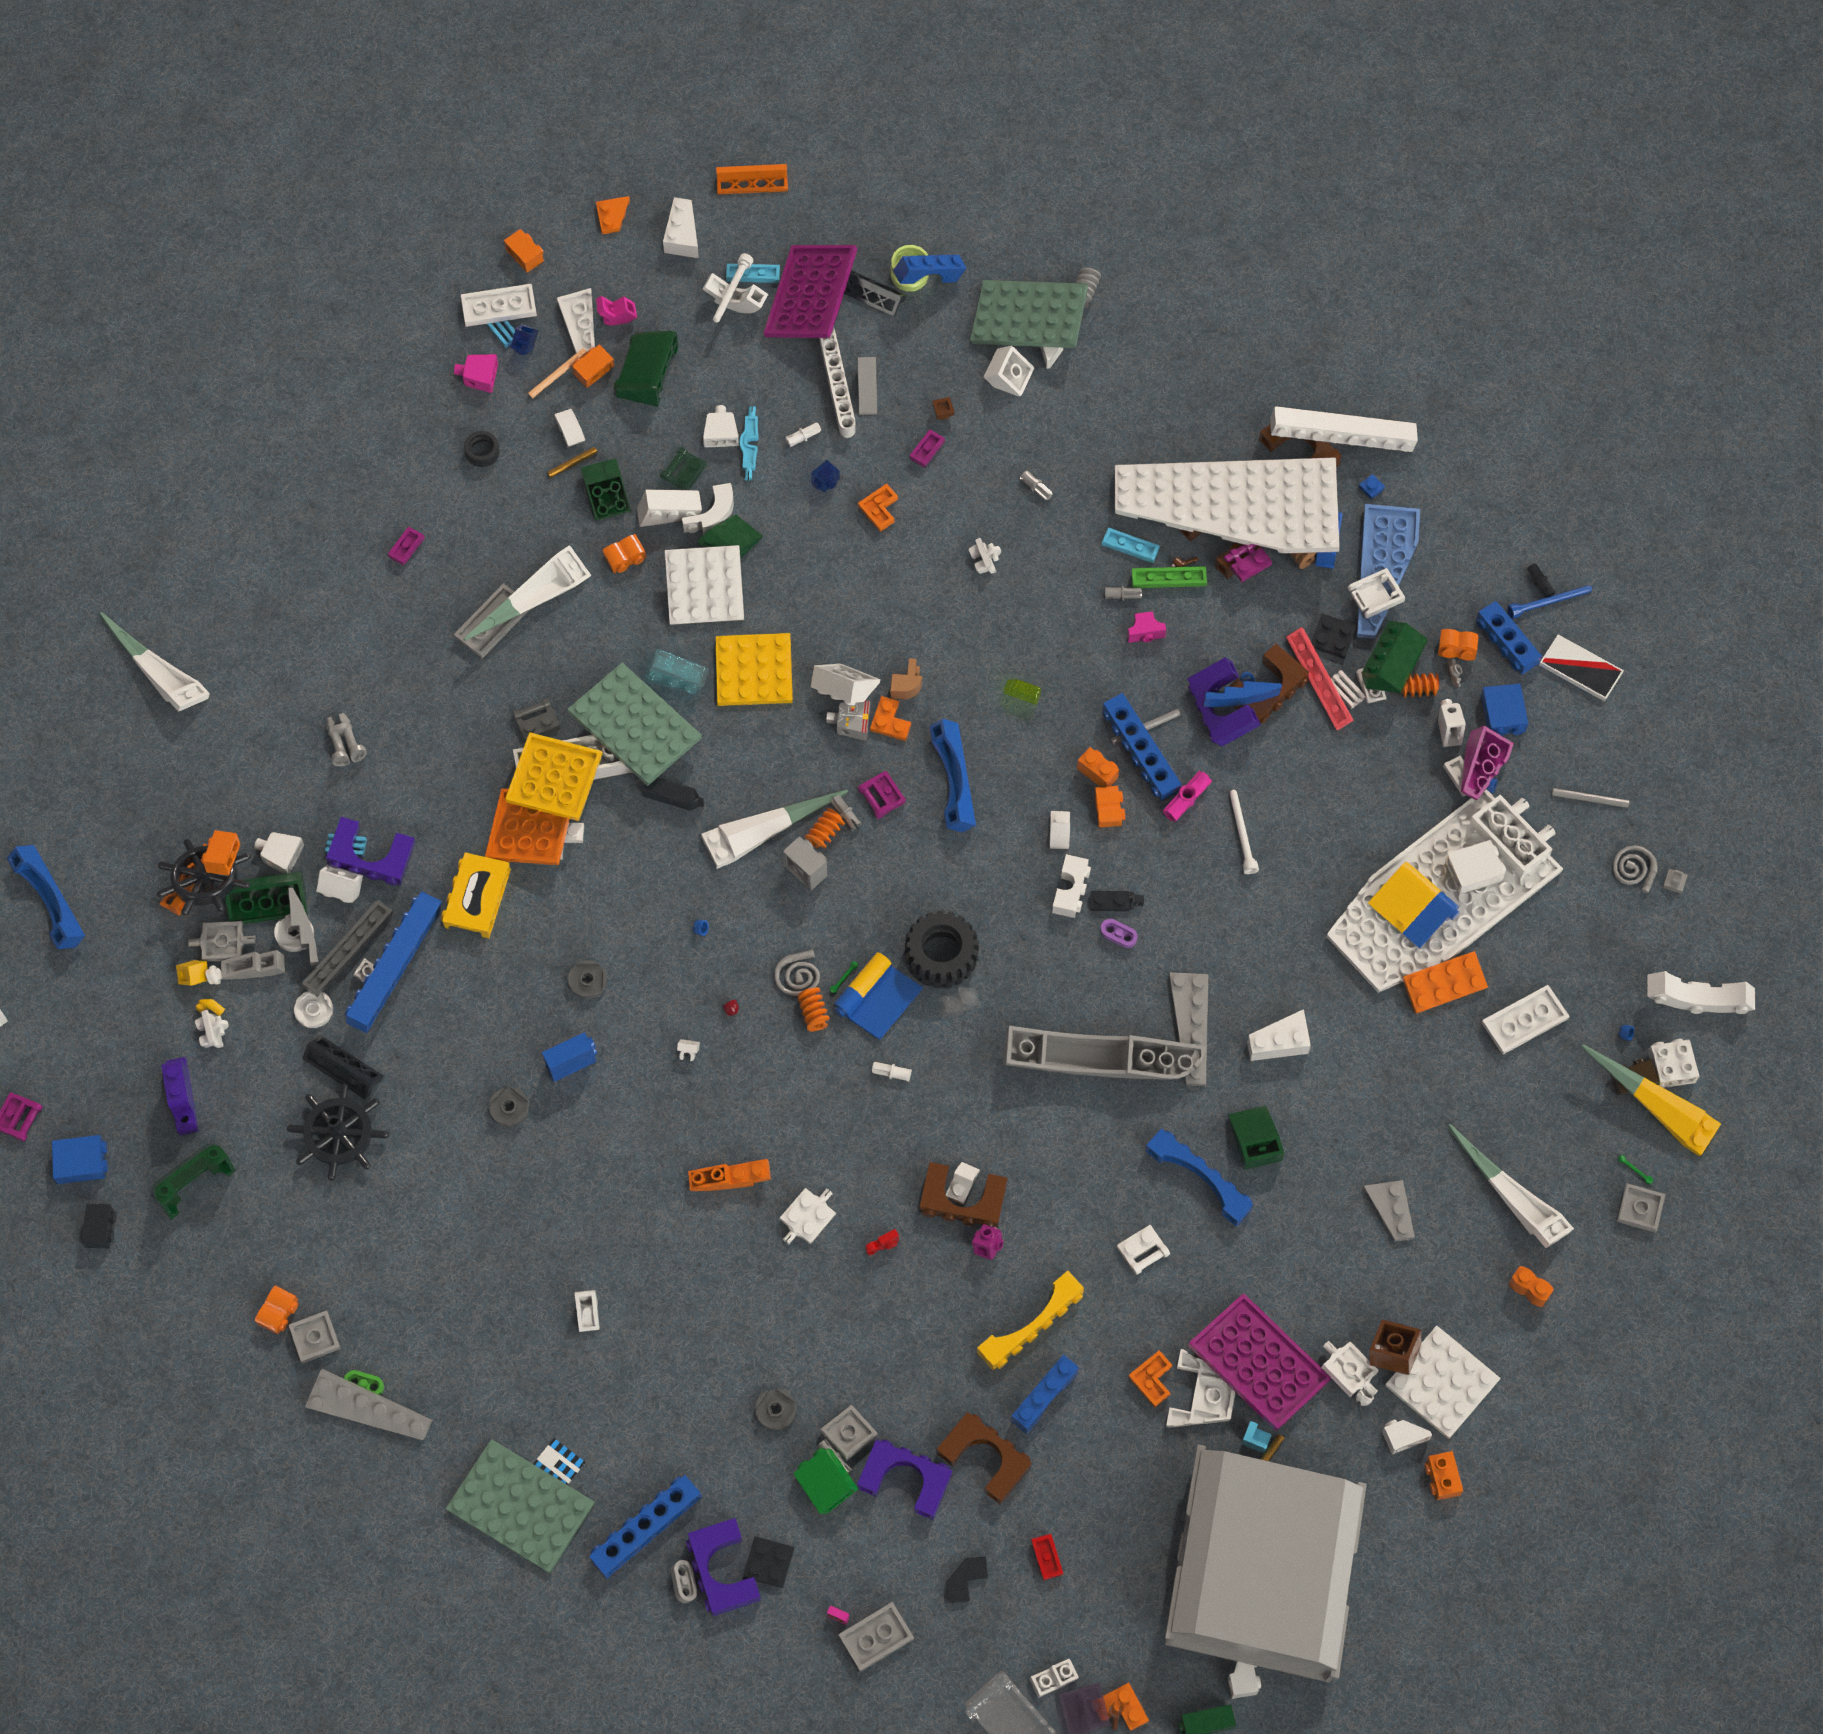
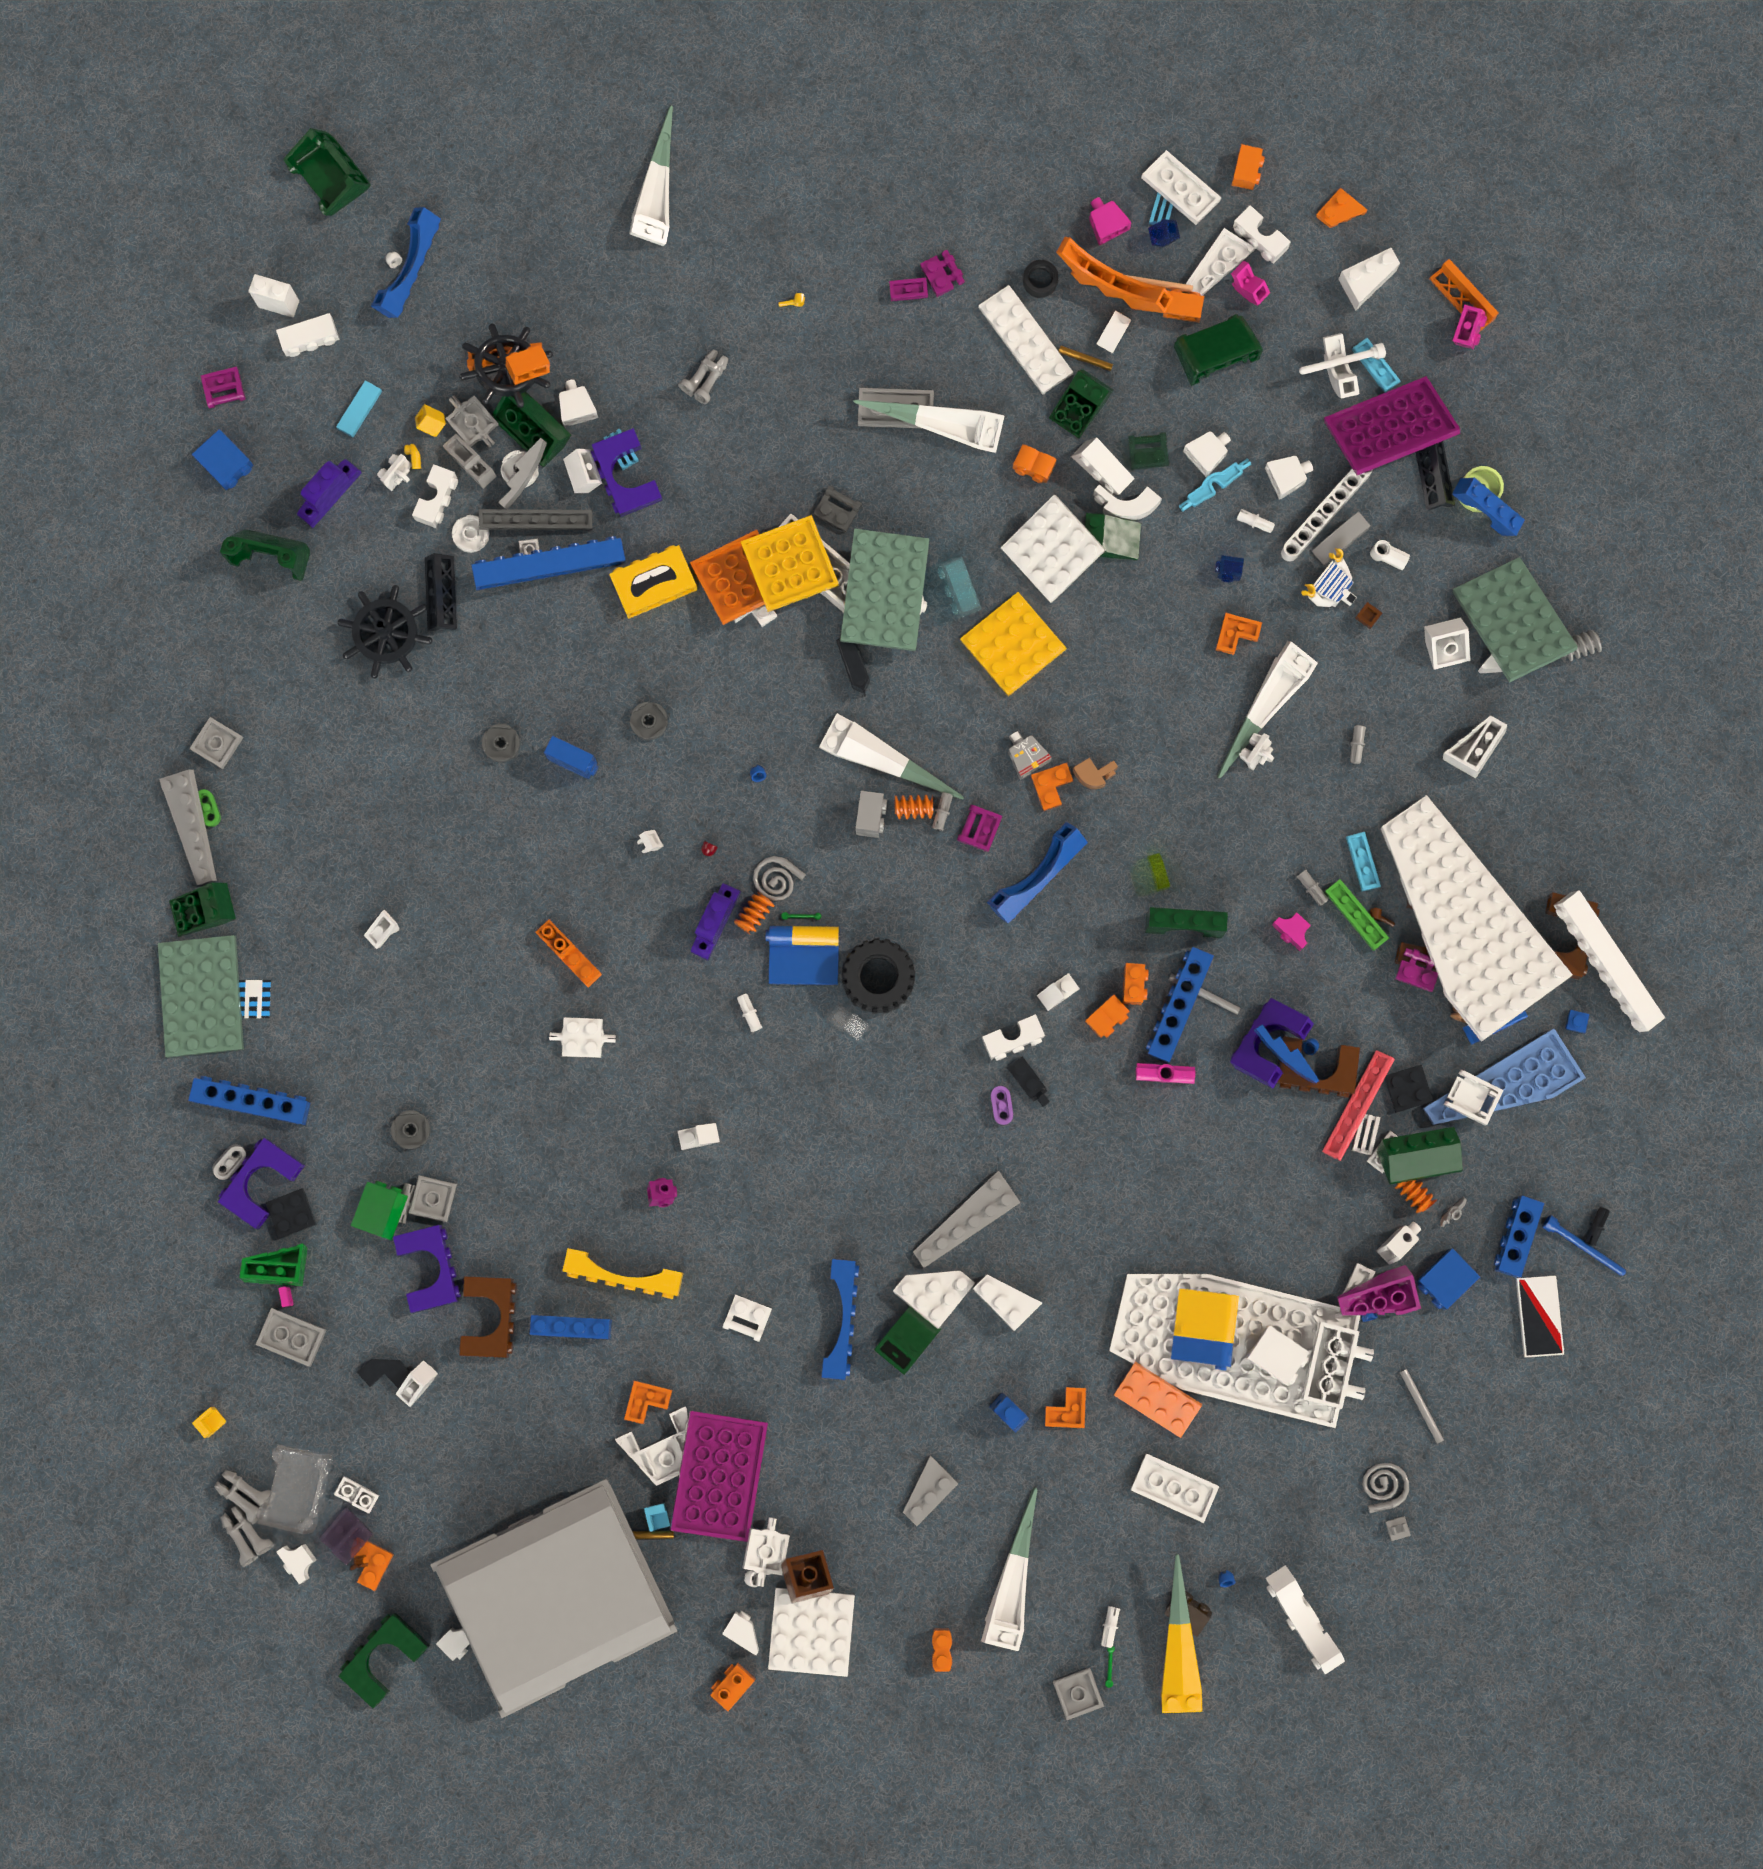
camera: 55 degrees right, 15 degrees up
black brick [81,1204,116,1249] -> none
white plate [206,965,222,985] -> none
orange brick [254,1286,299,1335] -> none
white slope [811,664,880,705] -> none
red plate [865,1229,899,1256] -> none
magenta plate [909,430,945,468] -> none
reddish brown arch [920,1162,1008,1228] -> none
light grey slope [1002,1026,1206,1080] -> none
red plate [1031,1534,1063,1581] -> none
white piece [1230,790,1259,874] -> none
orange brick [1438,629,1478,661] -> none
white brick [1648,1039,1699,1088] -> none
none -> dark green slope [169,882,236,937]
none -> green wedge [239,1244,308,1286]
none -> white brick [276,313,340,357]
none -> medium azure tile [336,380,382,437]
none -> white hinge [386,252,402,268]
none -> white slope [396,1361,438,1407]
none -> white arch [412,464,458,528]
none -> dark purple brick [691,883,741,961]
none -> yellow hand [779,293,805,307]
none -> white plate [893,1271,975,1329]
none -> magenta plate [920,250,965,297]
none -> white plate [978,285,1073,395]
none -> blue torso [989,1392,1029,1433]
none -> orange plate [1045,1387,1086,1428]
none -> orange arch [1056,237,1173,313]
none -> white axle [1101,1606,1120,1648]
none -> dark green arch [1145,907,1228,938]
none -> white plate [1217,641,1318,778]
none -> white arch [1233,206,1291,264]
none -> white torso [1265,456,1313,500]
none -> torso [1301,548,1357,607]
none -> white piece [1370,540,1410,570]
none -> white wedge [1443,716,1507,778]
none -> dark pink brick [1453,305,1487,350]

